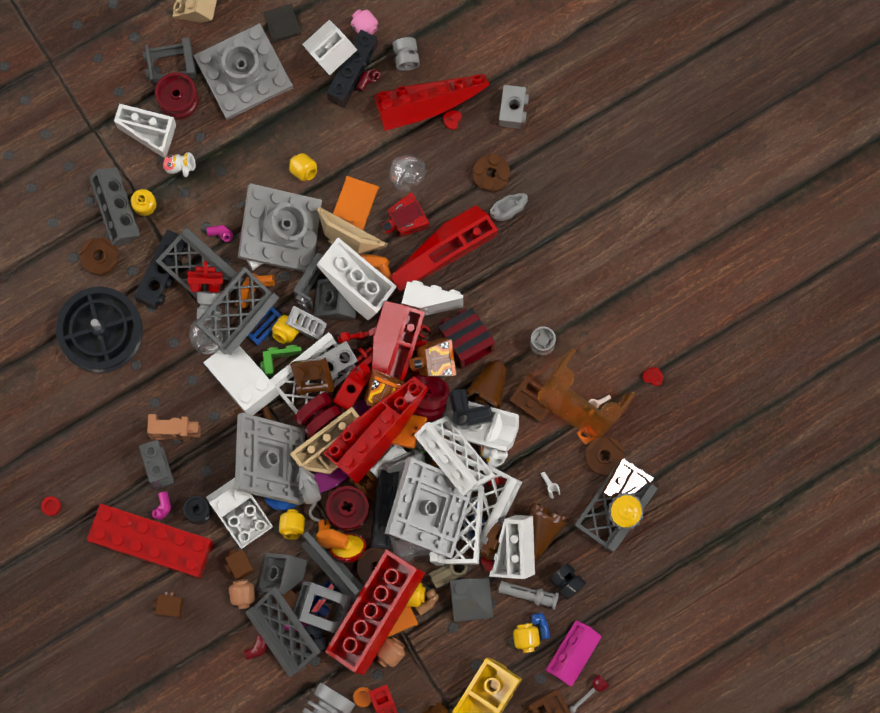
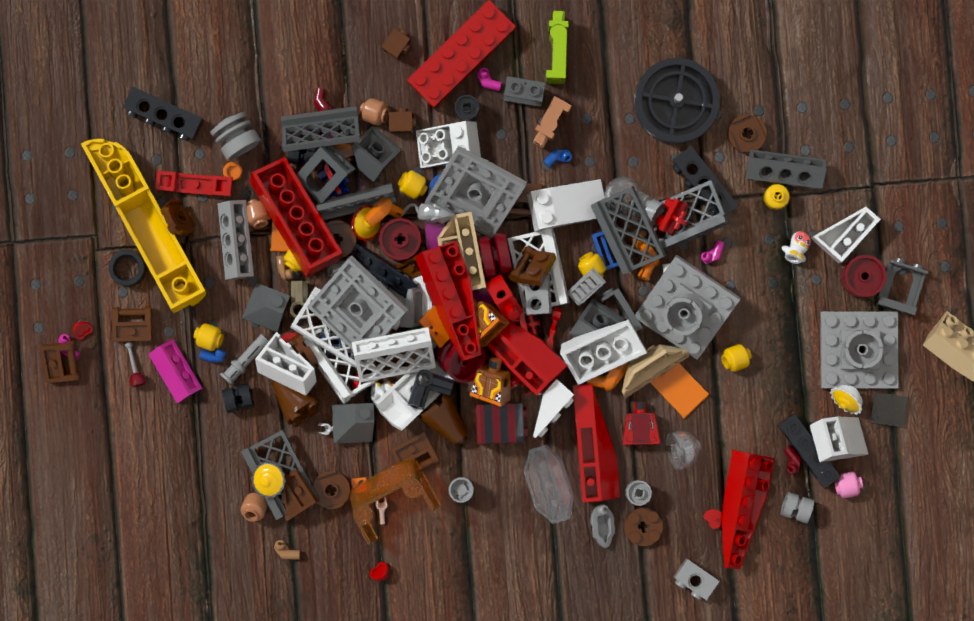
camera: 120 degrees right, 10 degrees up
bright green bracket [260,345,302,378] -> none
none -> light grey brick [217,200,254,280]
none -> nougat head [241,493,268,522]
none -> medium nougat arm [274,540,300,560]
none -> dark grey slope [332,403,374,444]
none -> clear wedge [523,445,574,524]
none -> blue arm [543,149,572,168]
none -> lime hips [546,11,568,84]
none -> light grey wheel [625,480,652,506]
none -> piece [830,385,863,415]

